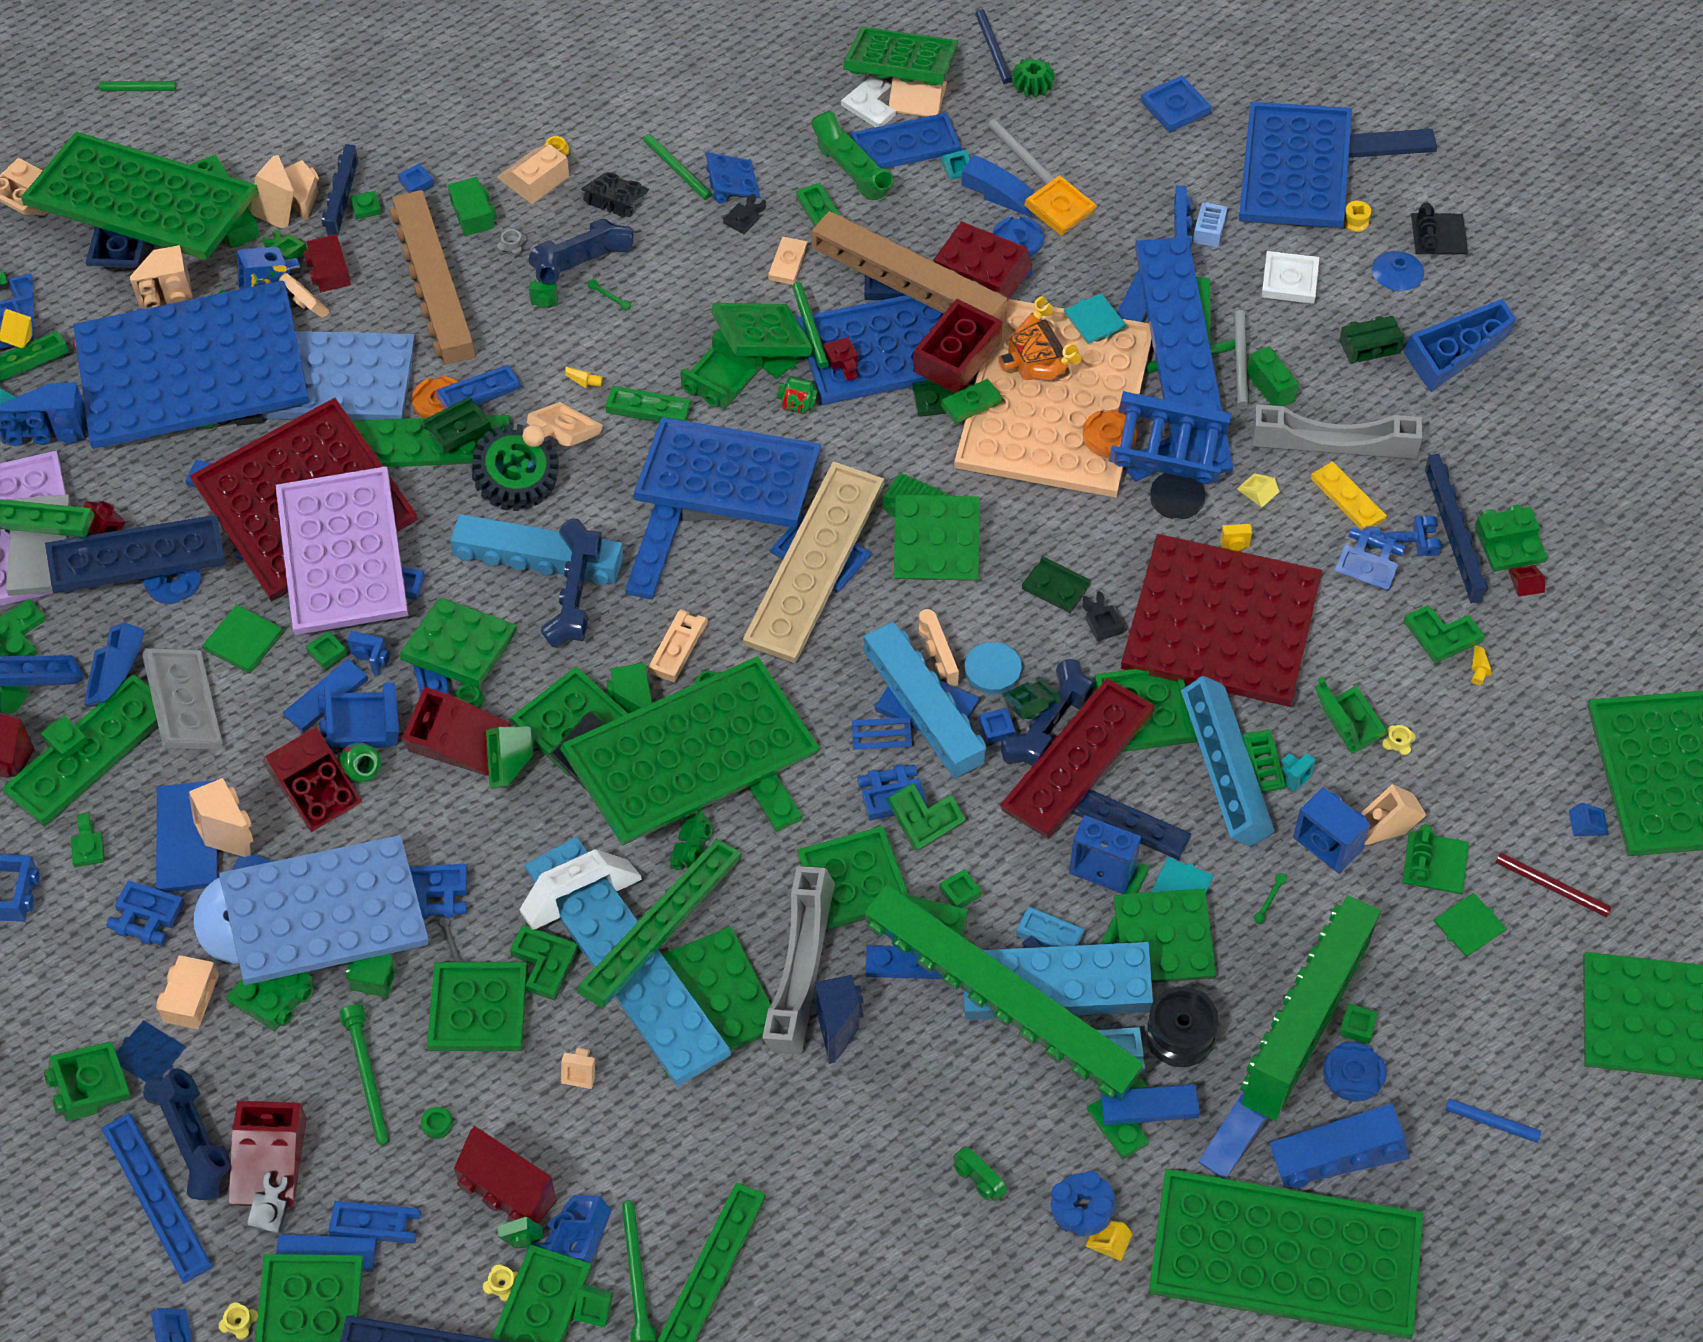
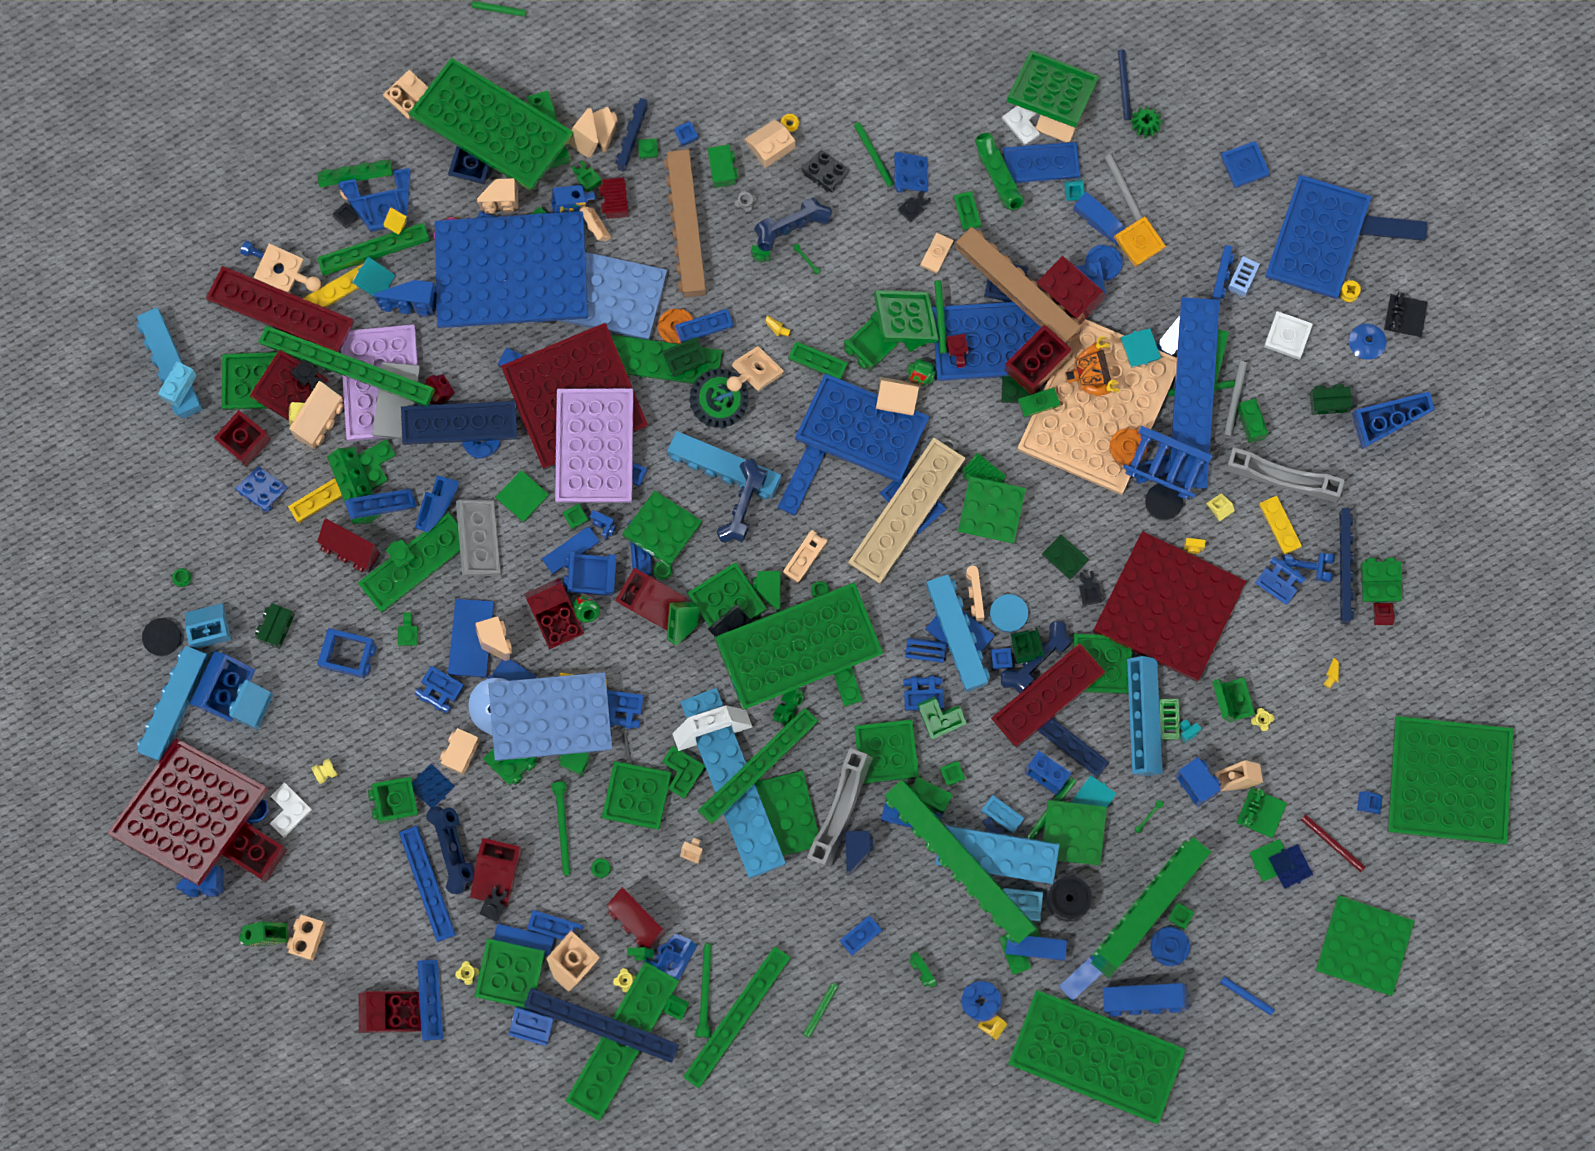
camera: 15 degrees right, 20 degrees up
green plate [1403,605,1485,664] -> none
none -> light nougat slope [546,931,600,992]
none -> green bar [803,983,839,1038]
none -> blue plate [839,915,882,956]
none -> light nougat slope [876,377,919,415]
none -> clear blue piece [1268,844,1313,889]

